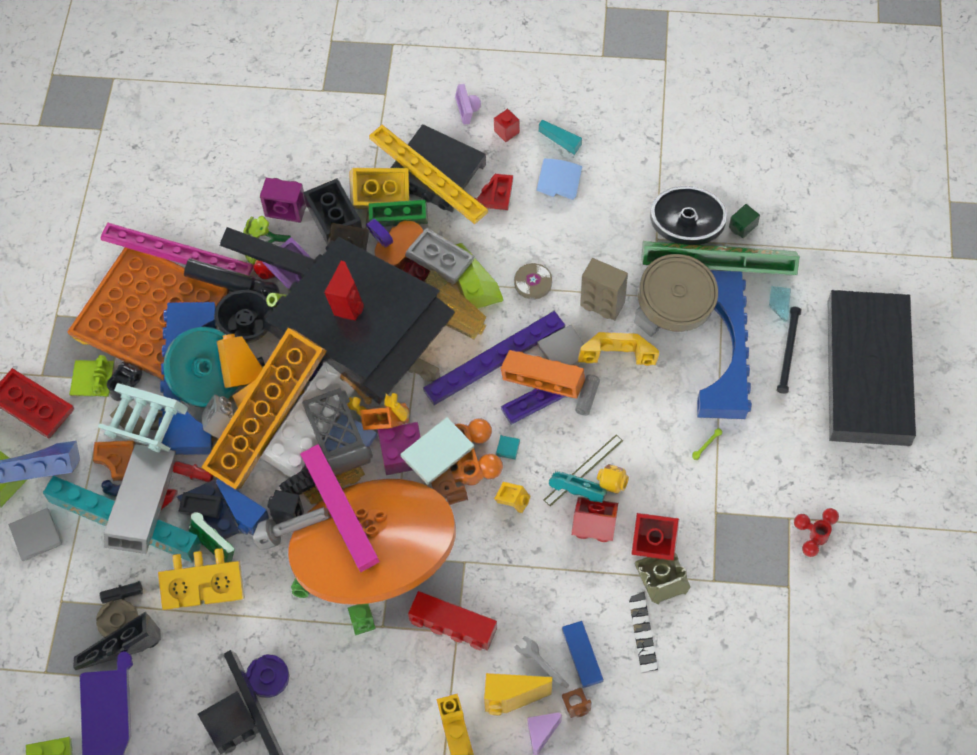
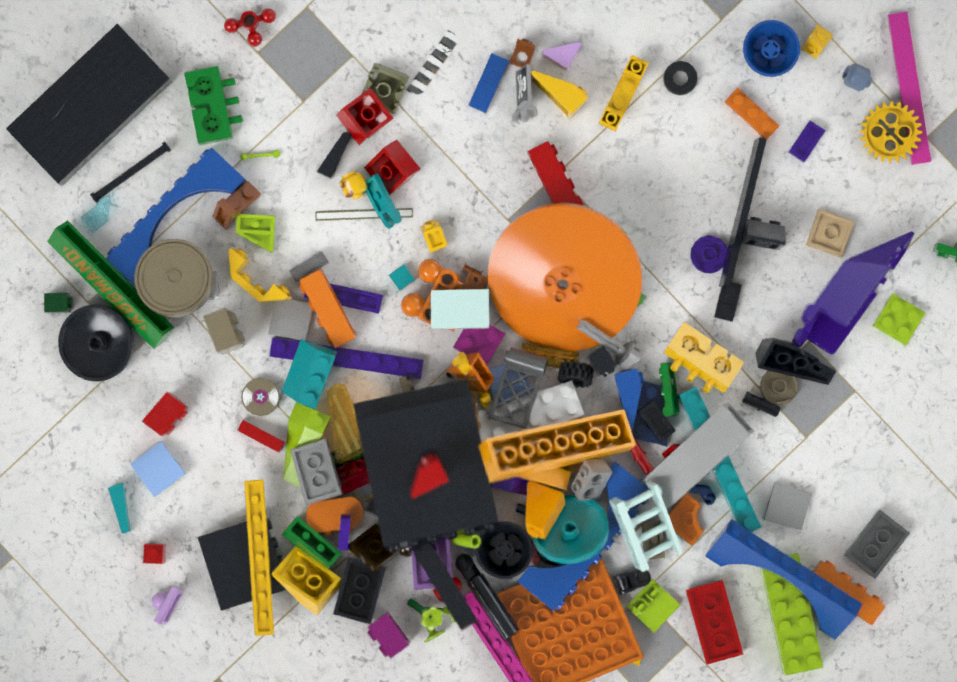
camera: 140 degrees left, 25 degrees up
dark pink tile [300,444,380,572] -> none
red wing [474,173,513,210] -> none
none -> red slope [142,392,189,437]
none -> green piece [184,66,243,145]
none -> dark orange bracket [212,181,261,230]
none -> lime wing [236,214,276,253]
none -> red piece [237,420,285,453]
none -> teal slope [282,338,337,409]
none -> black piece [316,132,351,179]
none -> black plate [713,282,742,322]

